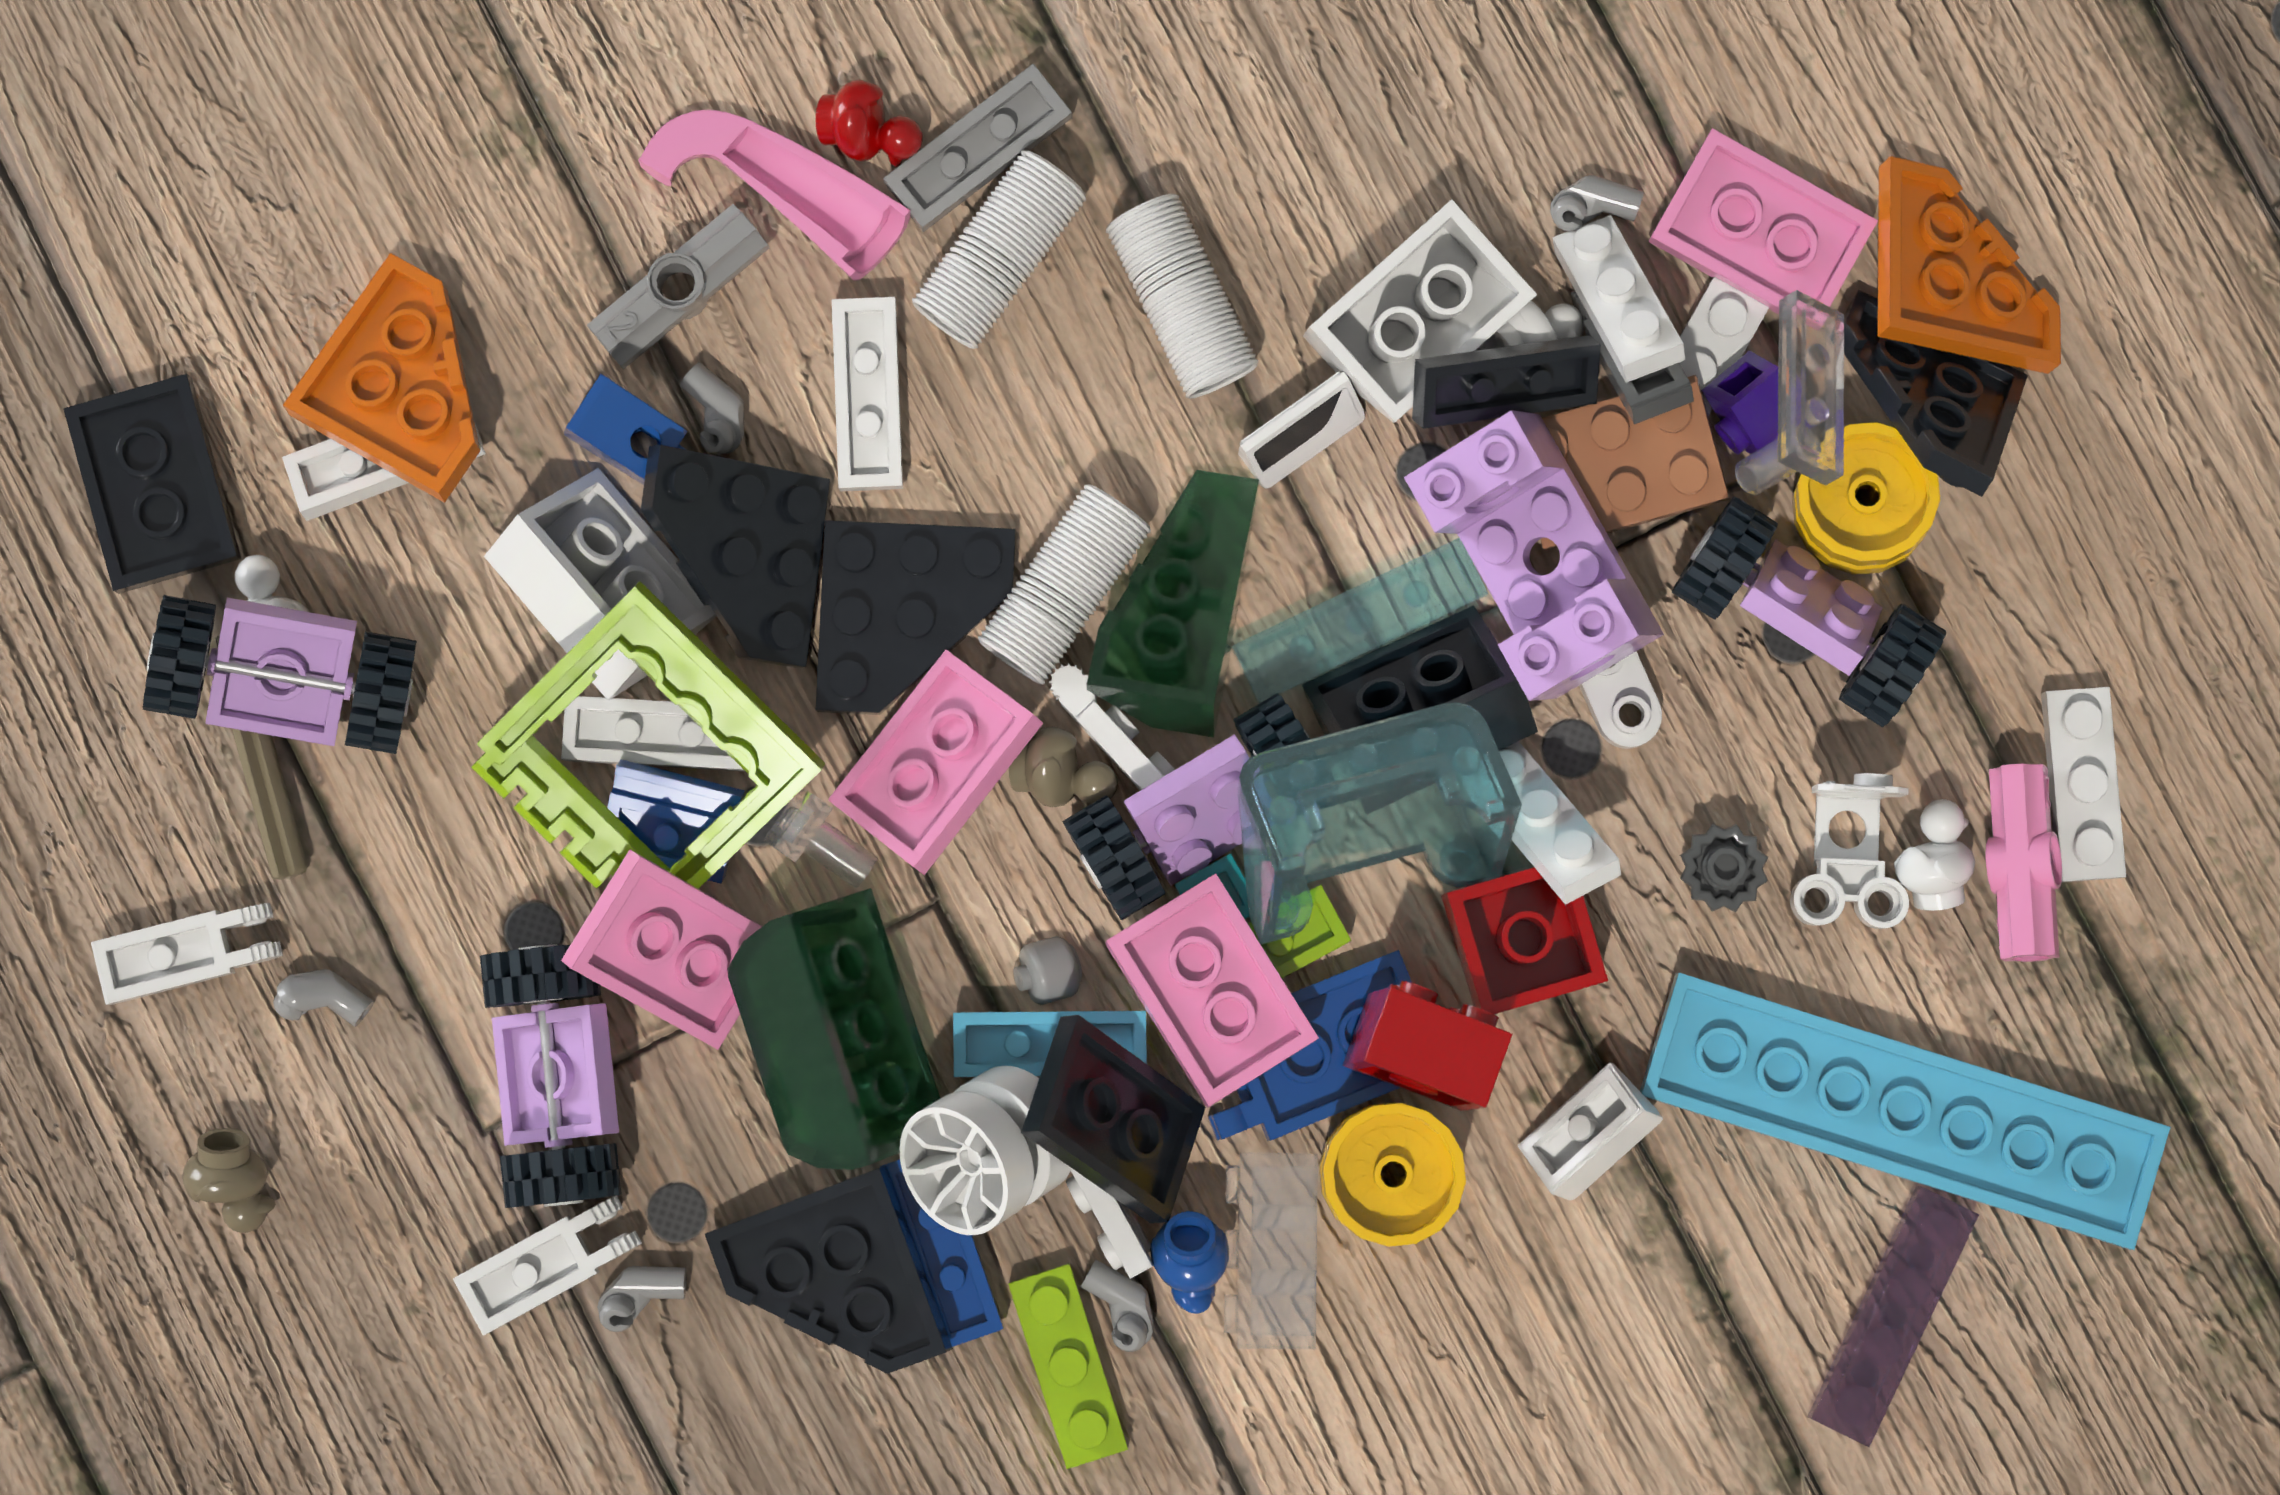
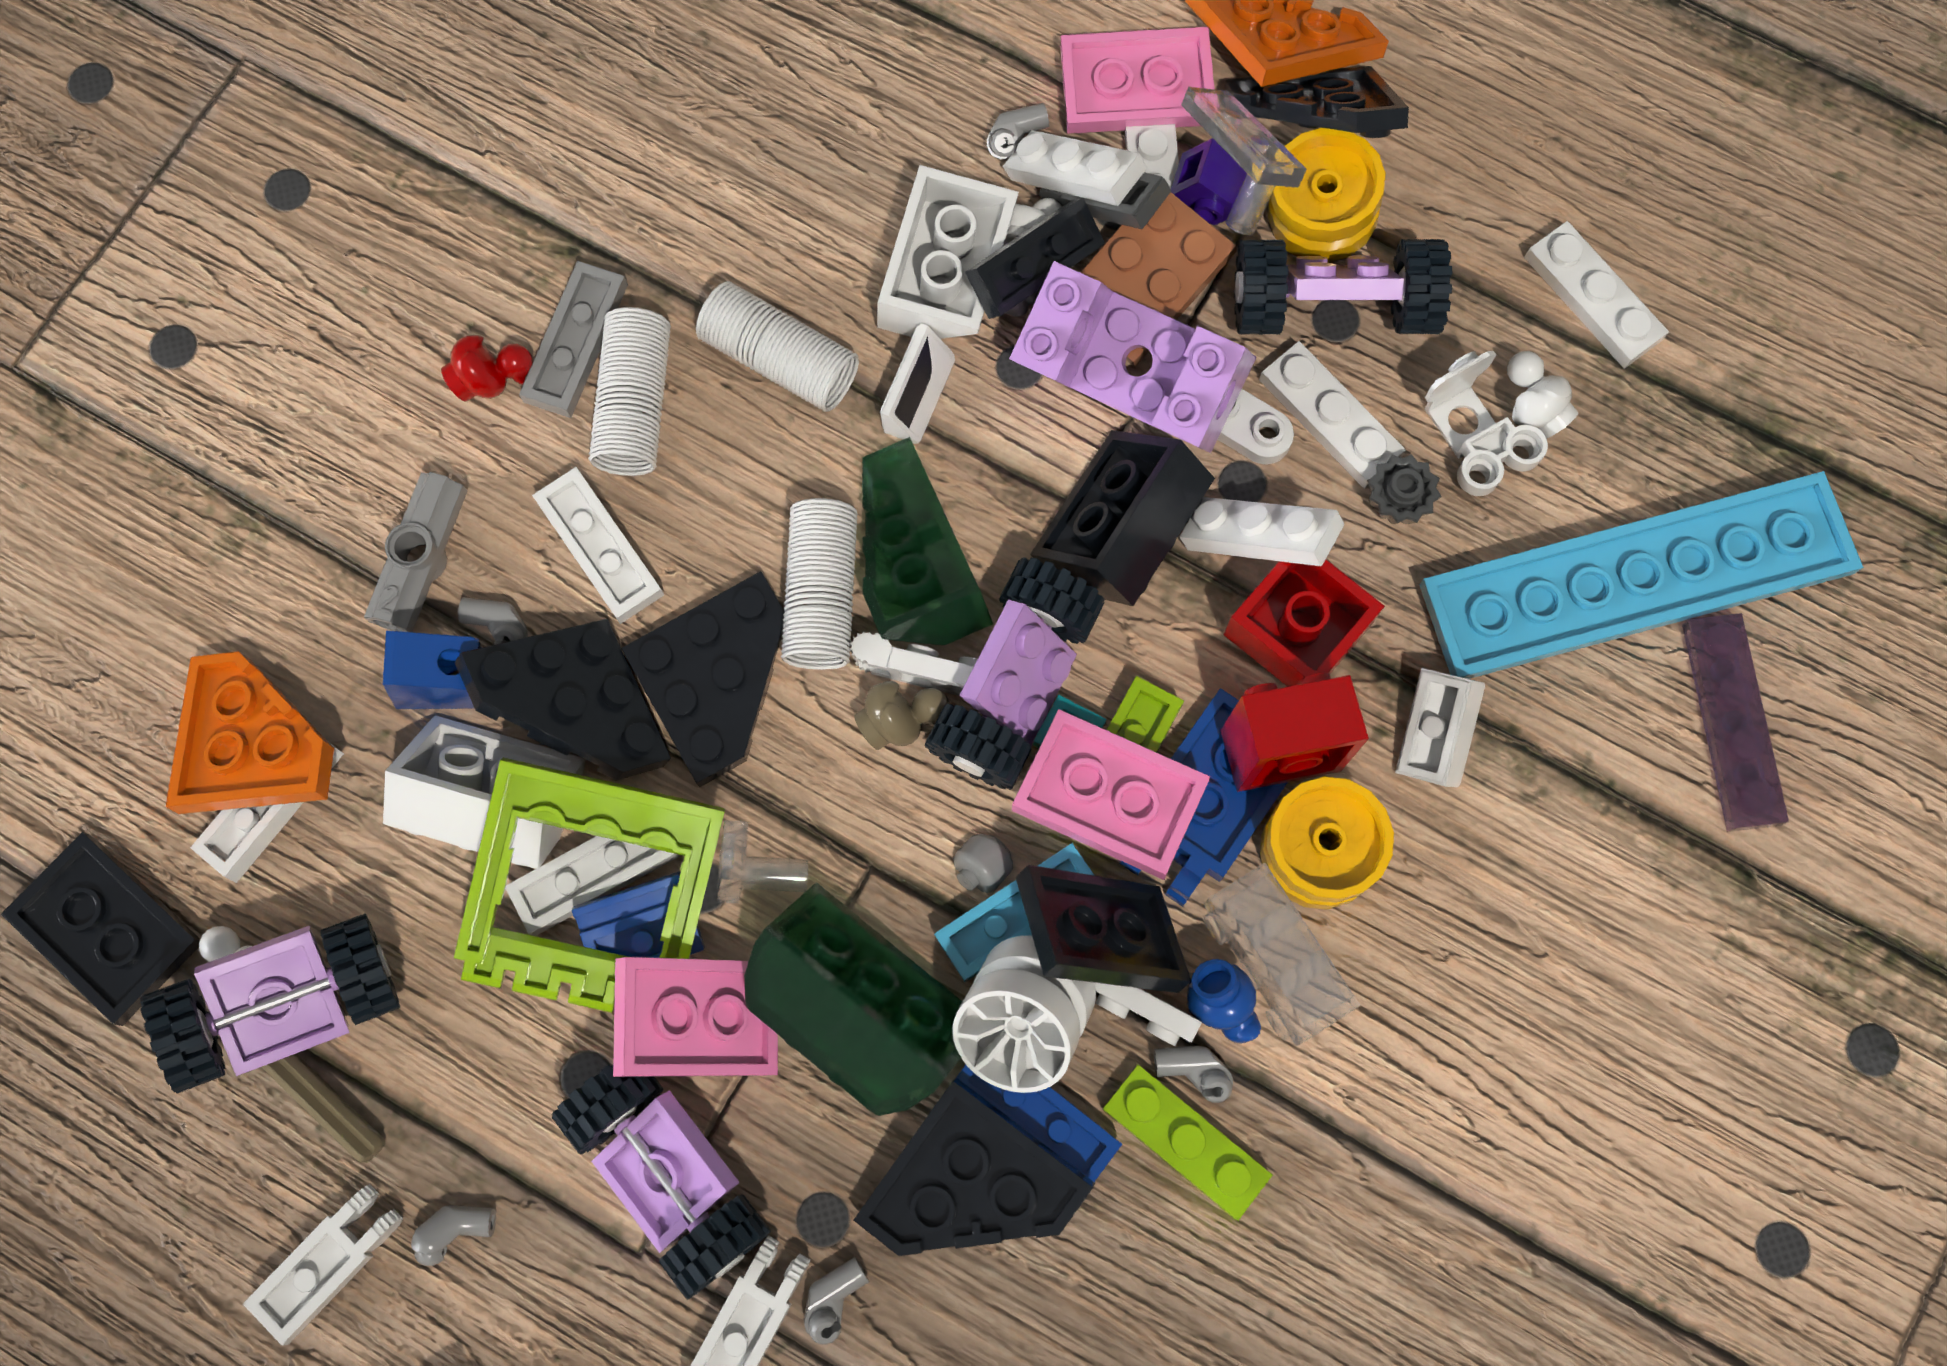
camera: 25 degrees left, 10 degrees down
bright pink animal [638,110,910,280] -> none
bright pink plate [828,650,1043,875] -> none
clear light blue tile [1231,538,1488,704] -> none
clear light blue windscreen [1237,702,1522,945] -> none
bright pink piece [1986,763,2062,962] -> none
none -> white plate [1259,341,1406,489]

